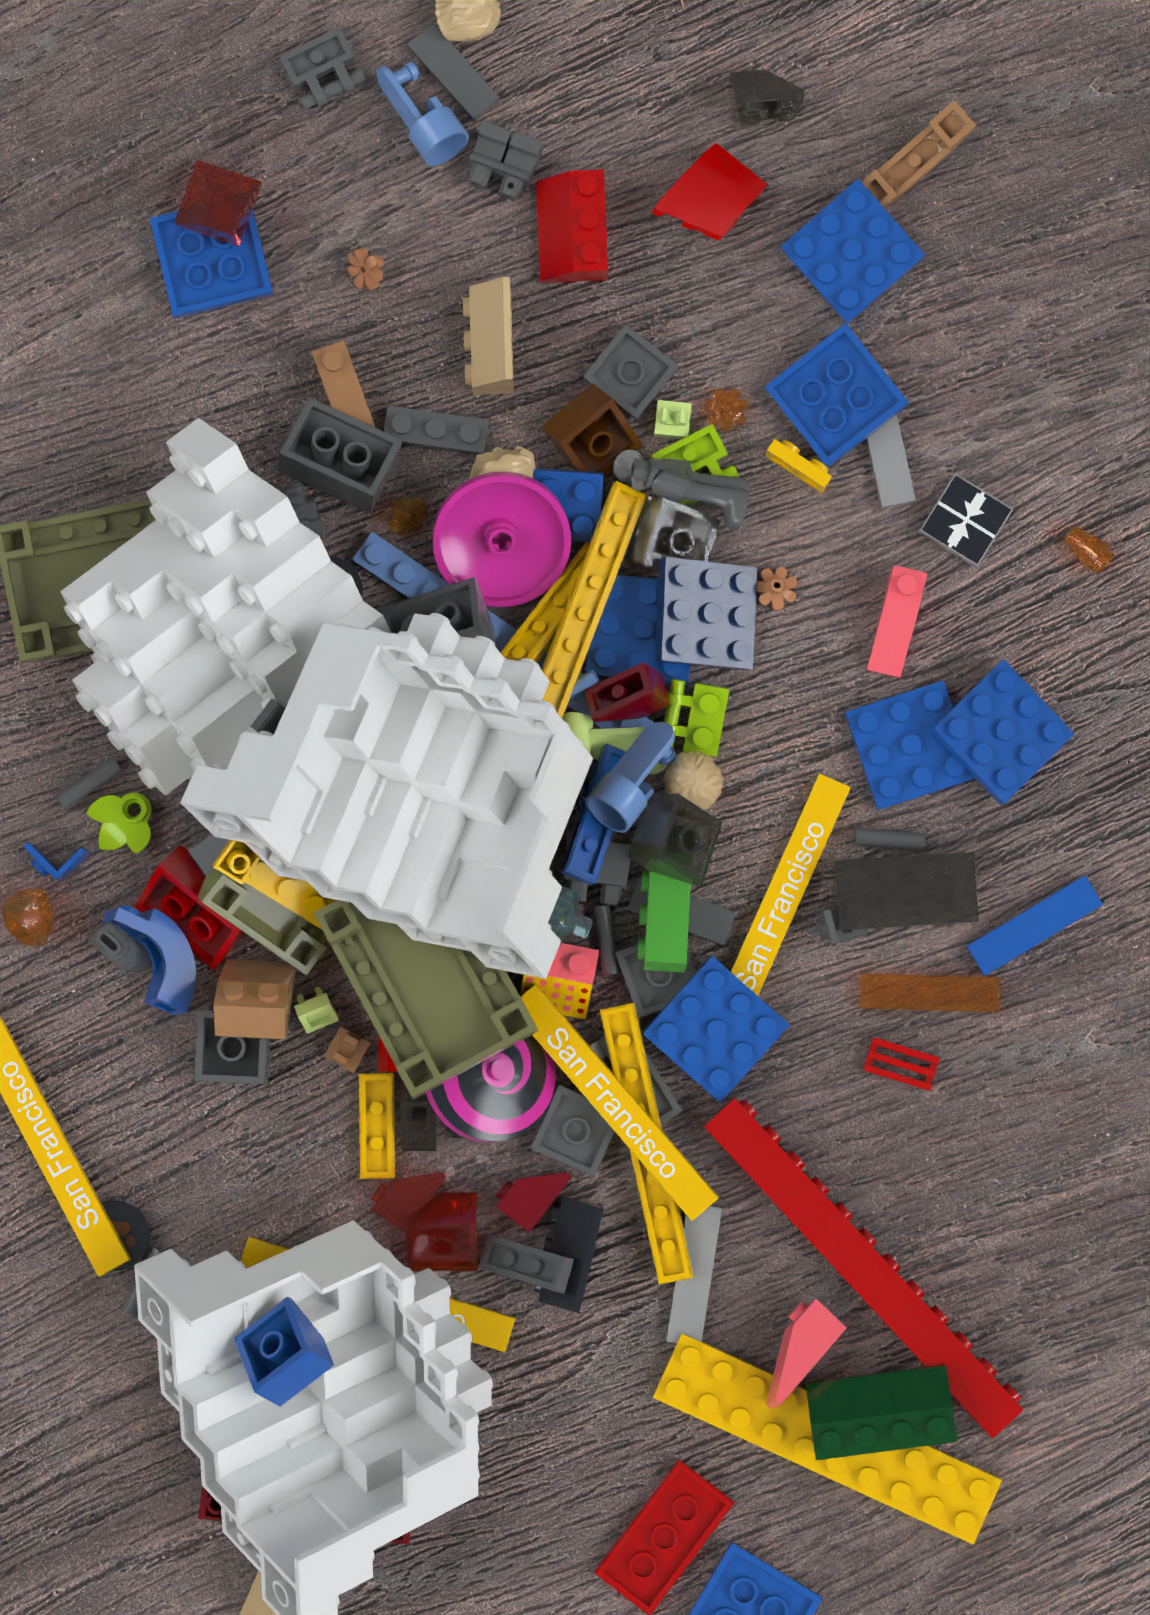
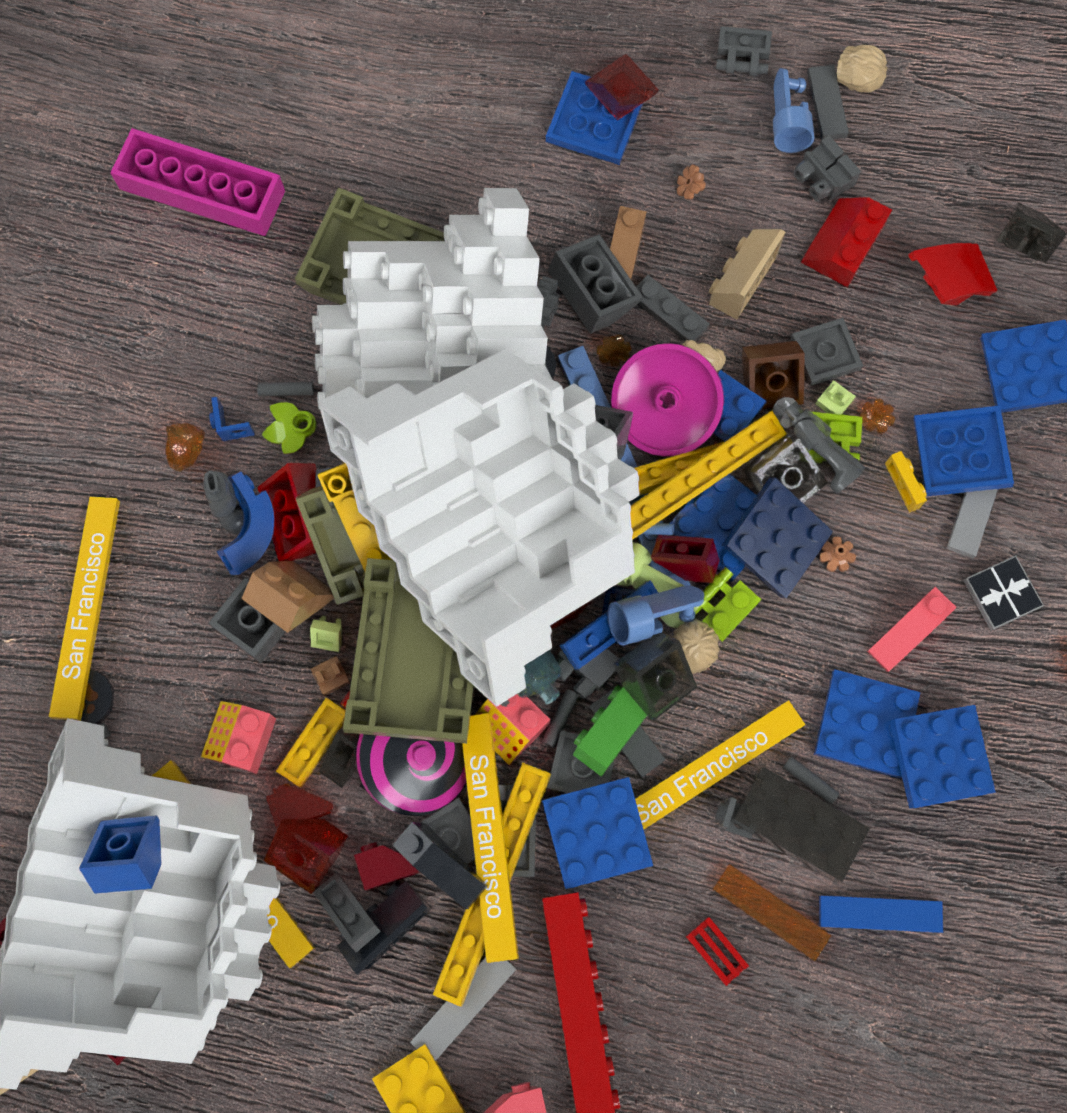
camera: 35 degrees right, 10 degrees down
none -> coral slope [201,701,276,774]
none -> black slope [393,822,488,909]

